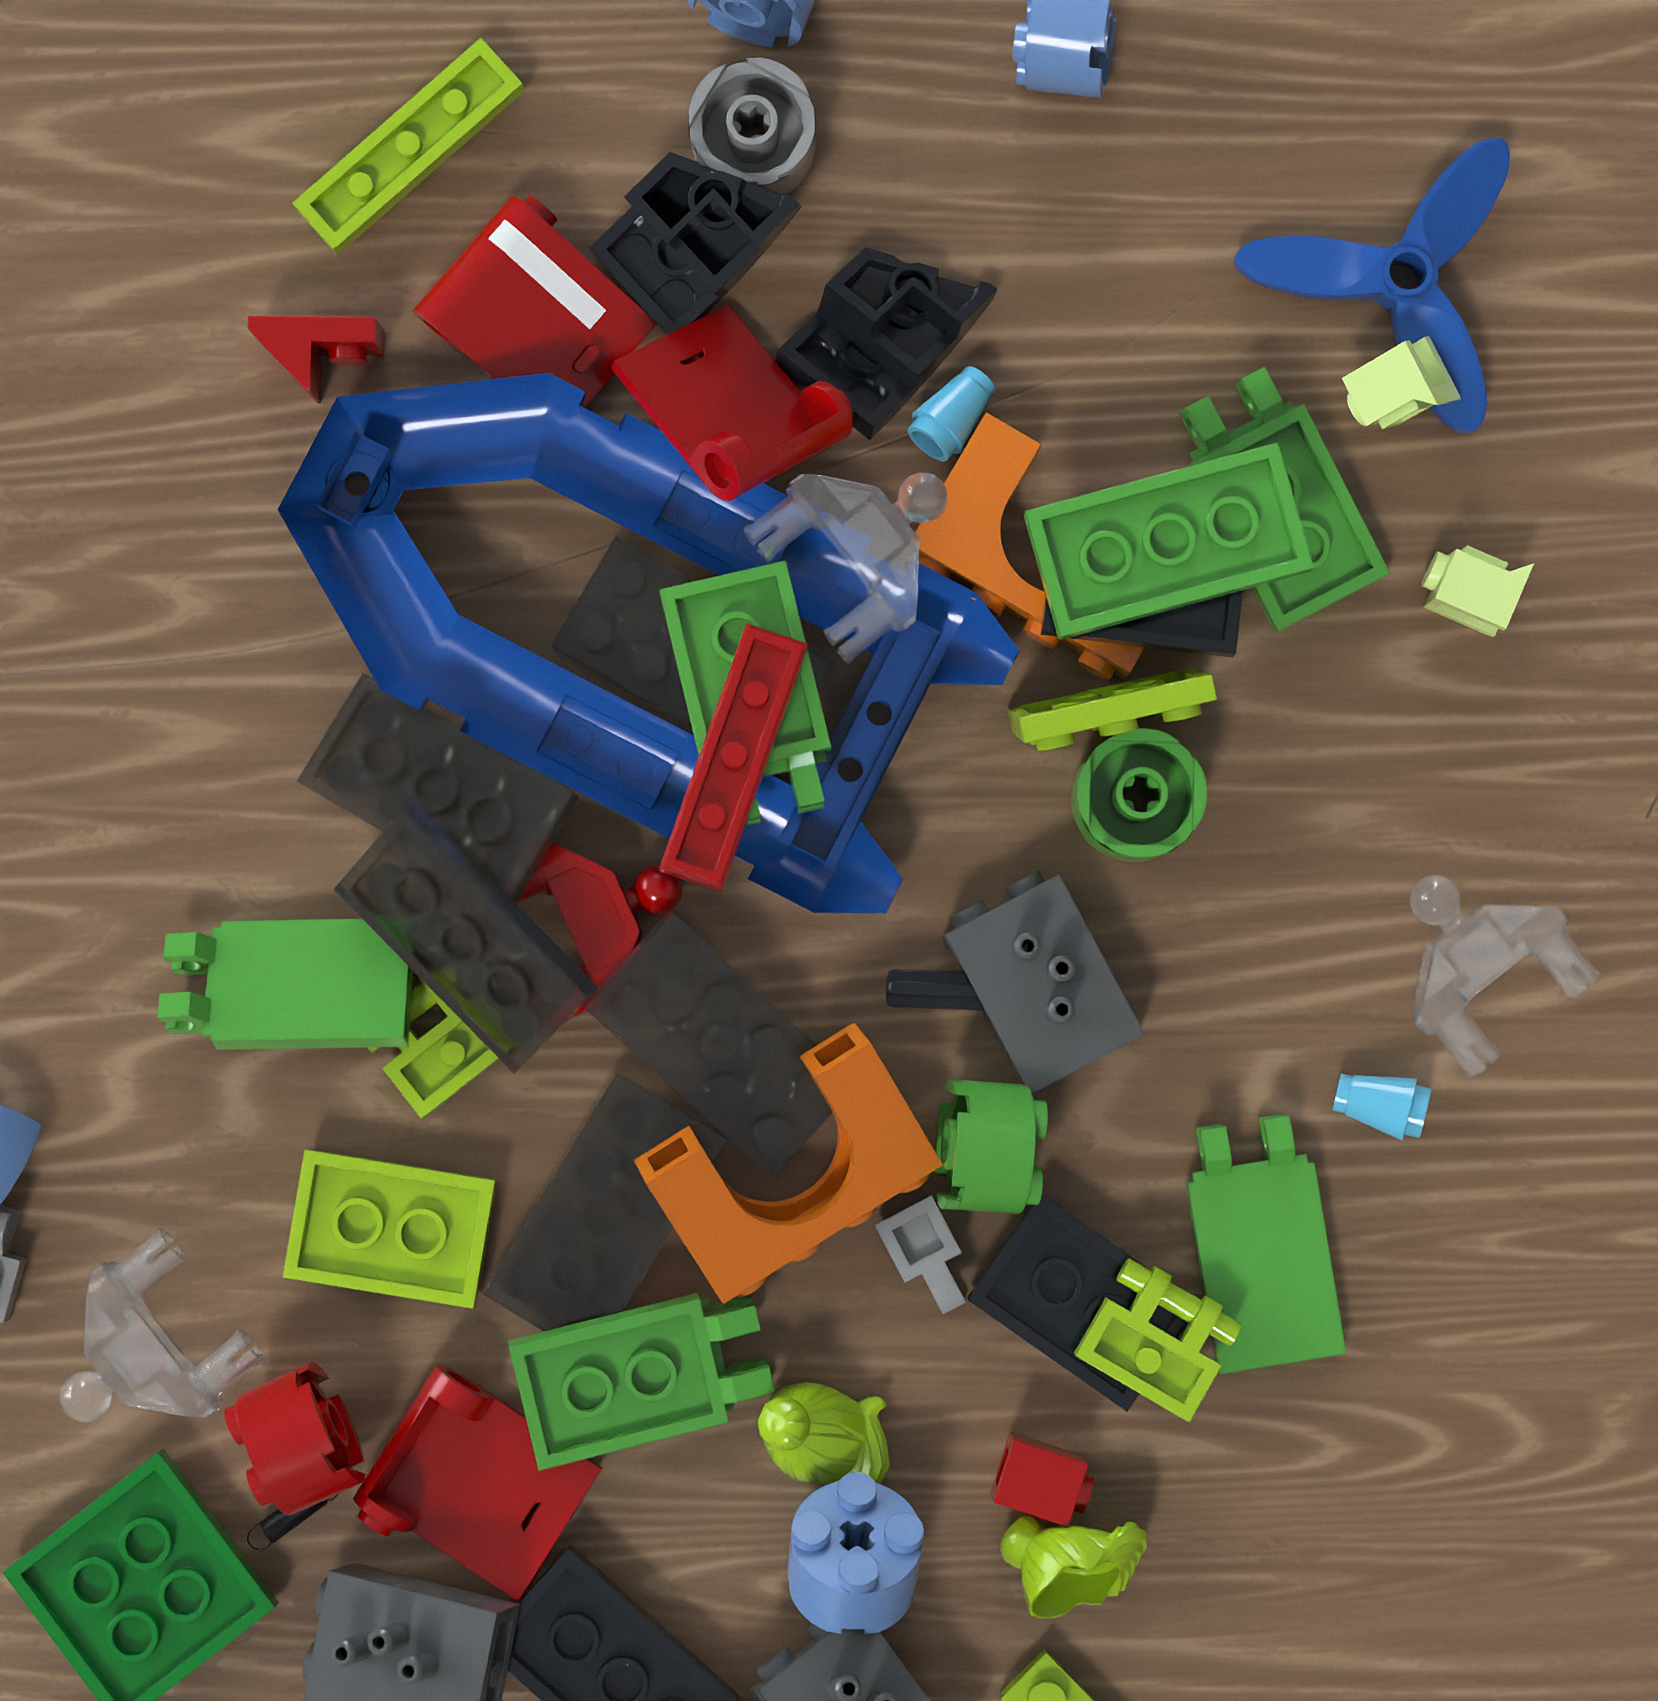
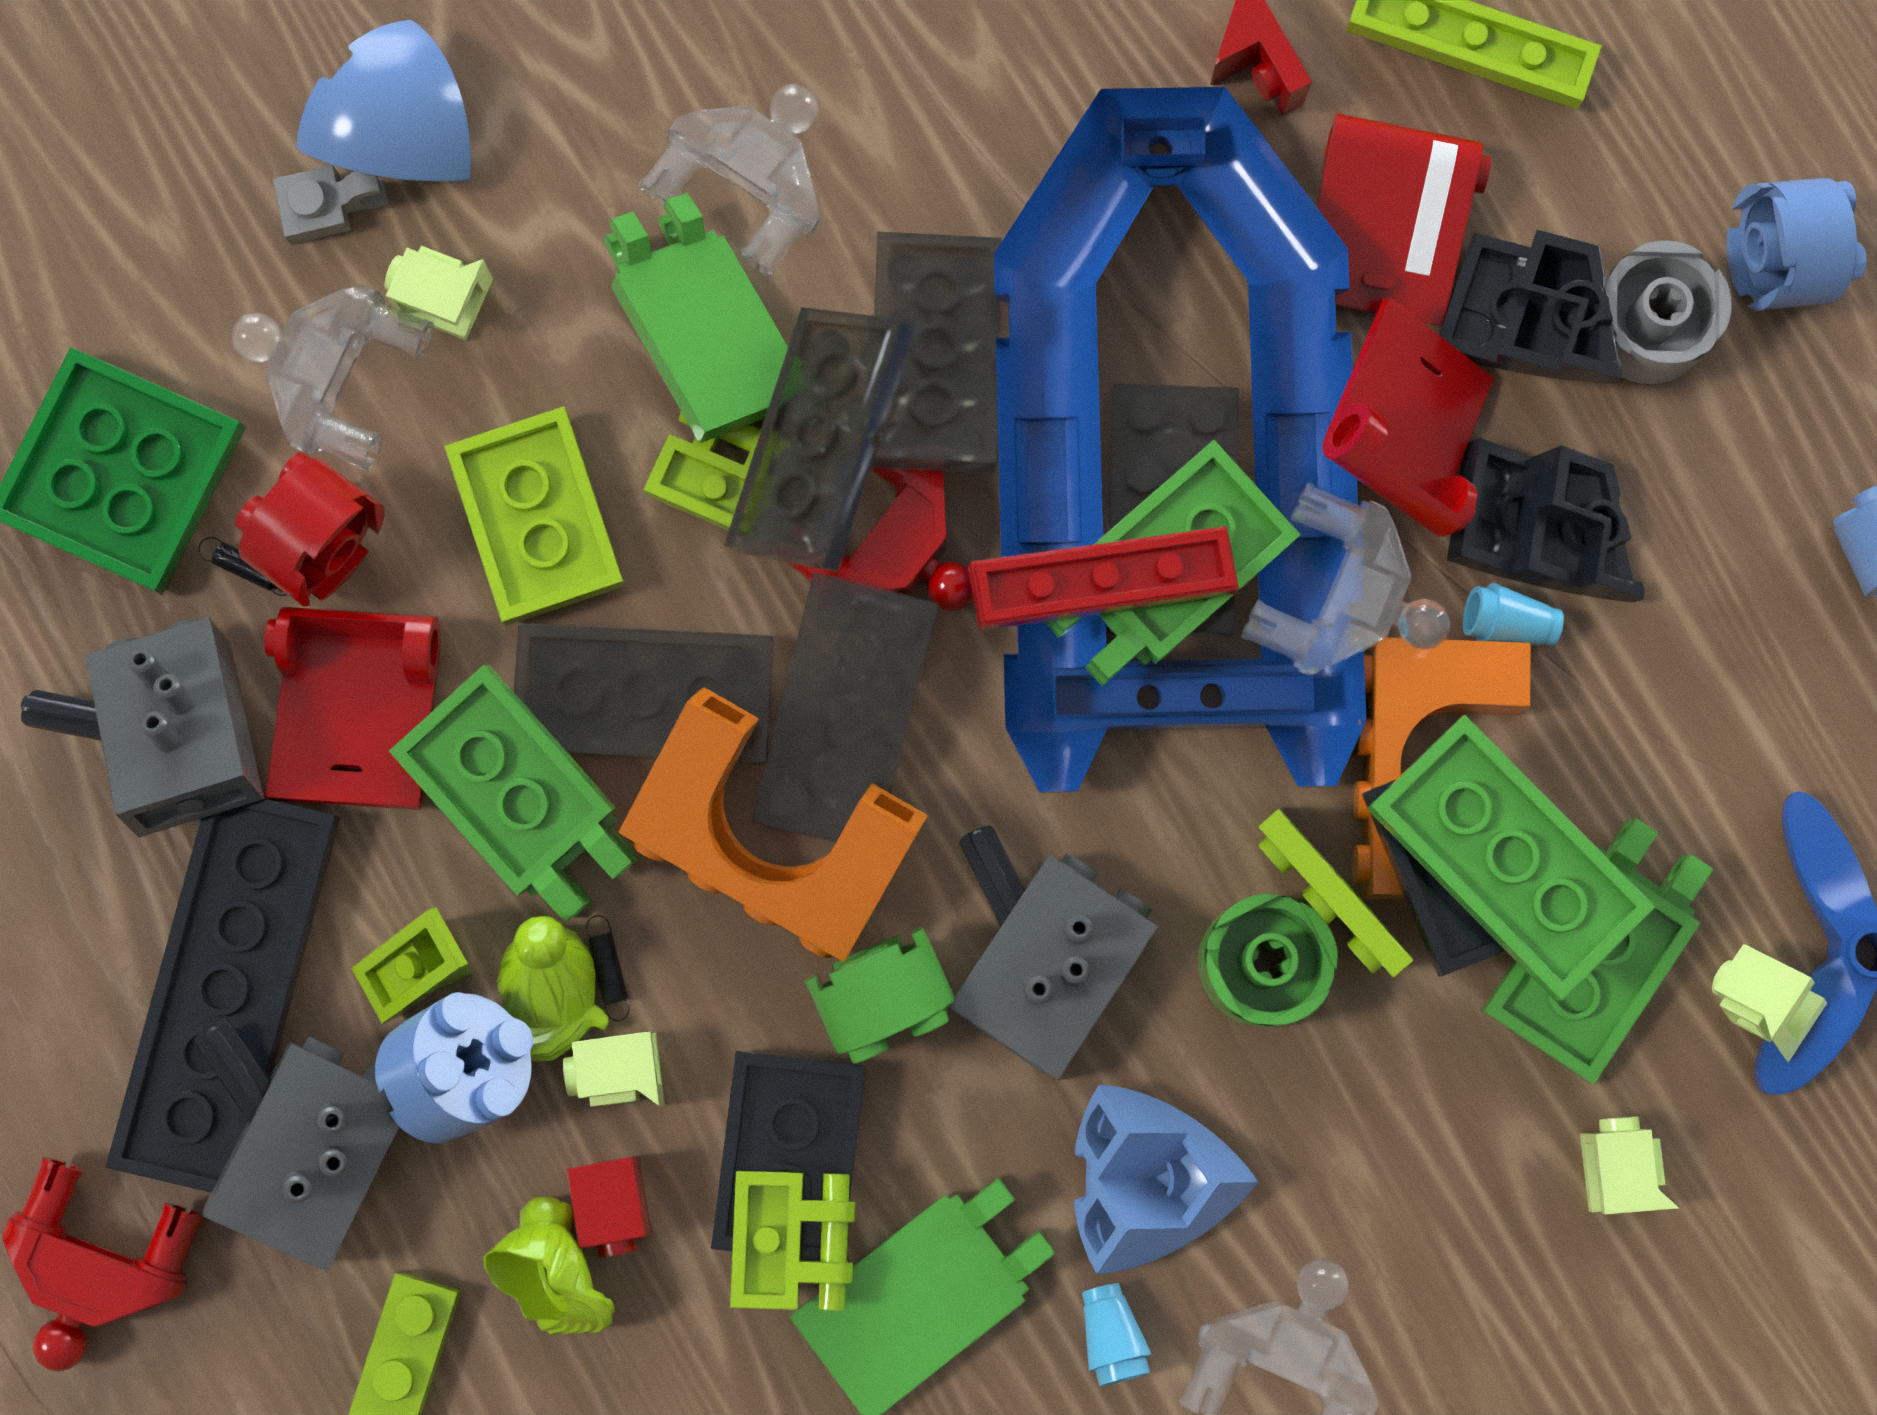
camera: 60 degrees right, 5 degrees down
light grey plate [875,1195,966,1314] -> none
none -> lime slope [351,907,472,1024]
none -> yellowish green window [384,246,493,340]
none -> yellowish green window [563,1031,665,1107]
none -> black piece [586,915,630,1021]
none -> clear connector [638,84,821,277]
none -> medium blue brick [1074,1085,1258,1274]

